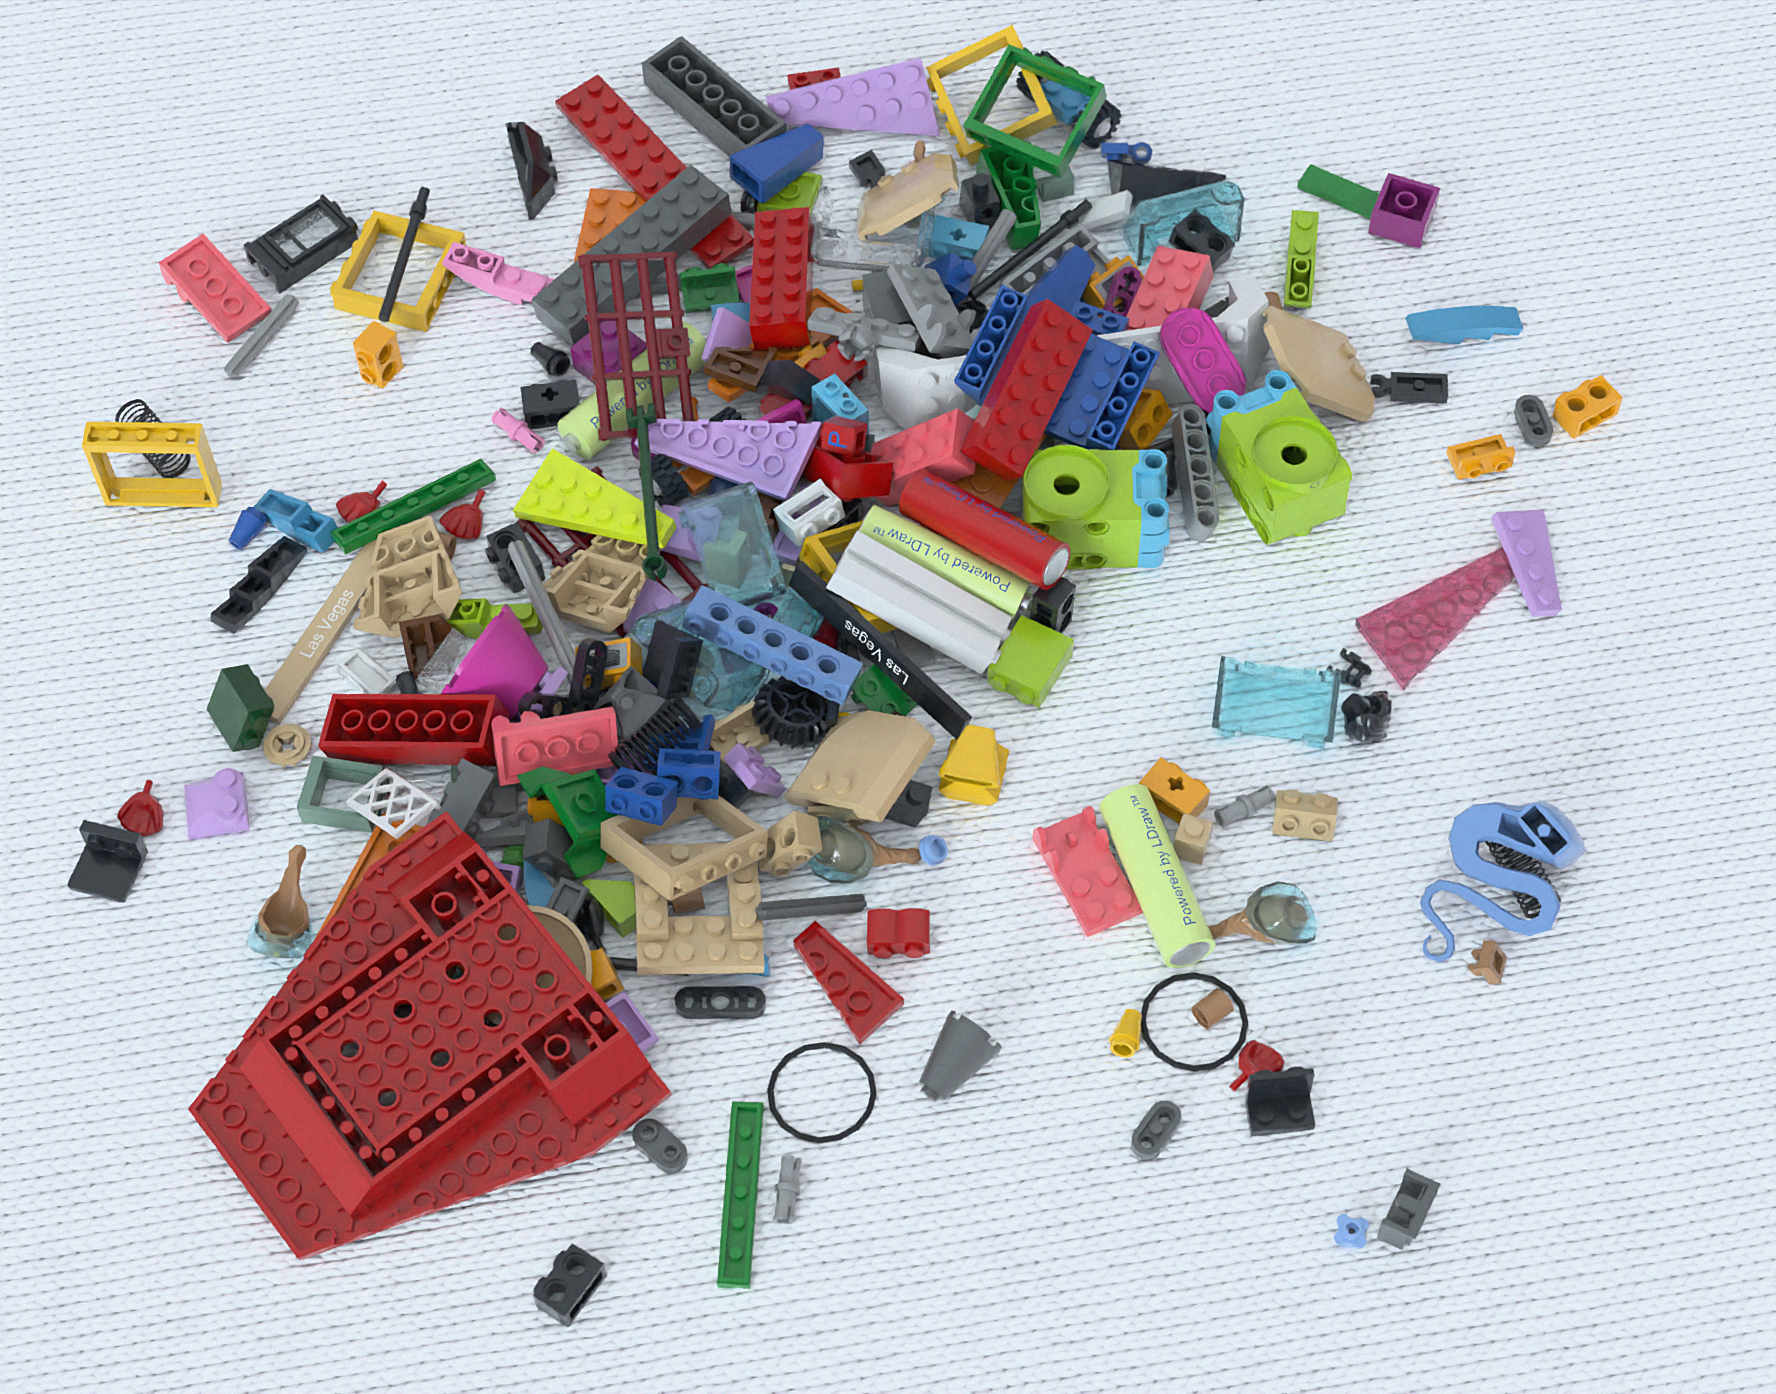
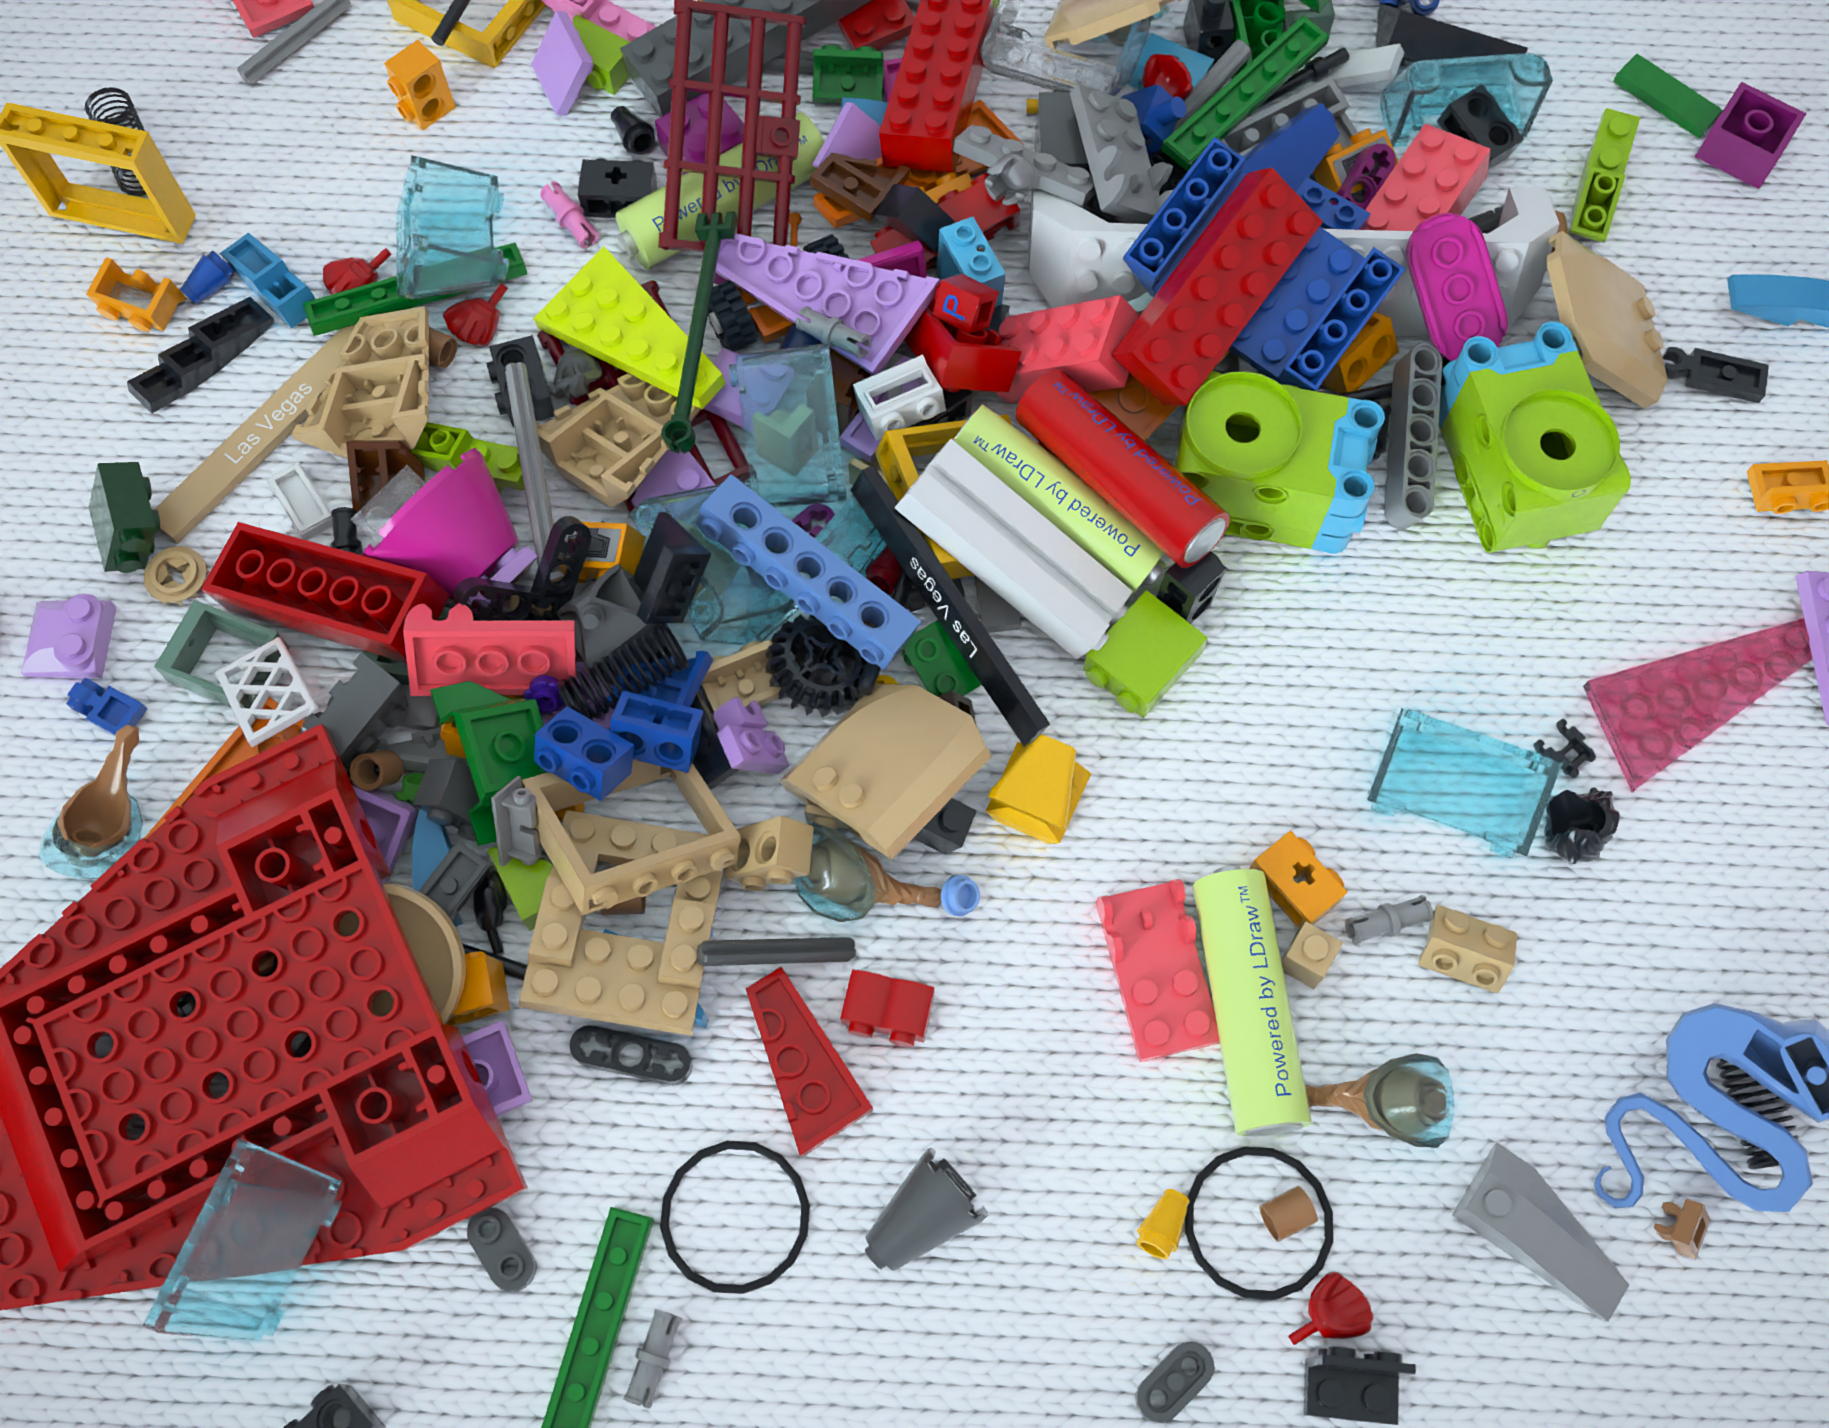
camera: 10 degrees right, 10 degrees up
none -> blue plate [66,677,148,737]
none -> light orange window [86,257,187,332]
none -> clear light blue windscreen [142,1138,342,1342]
none -> medium nougat beam [350,749,403,791]
none -> clear light blue windscreen [396,155,509,299]
none -> light grey hinge [491,776,542,867]
none -> dark purple plate [524,675,564,713]
none -> lavender tile [531,11,593,116]
none -> dark grey hat [547,349,602,401]
none -> lime slope [573,14,630,95]
none -> light grey pin [795,306,872,359]
none -> red piece [1142,54,1192,100]
none -> green tile [1161,15,1330,171]
none -> light grey wedge [1452,1142,1629,1323]

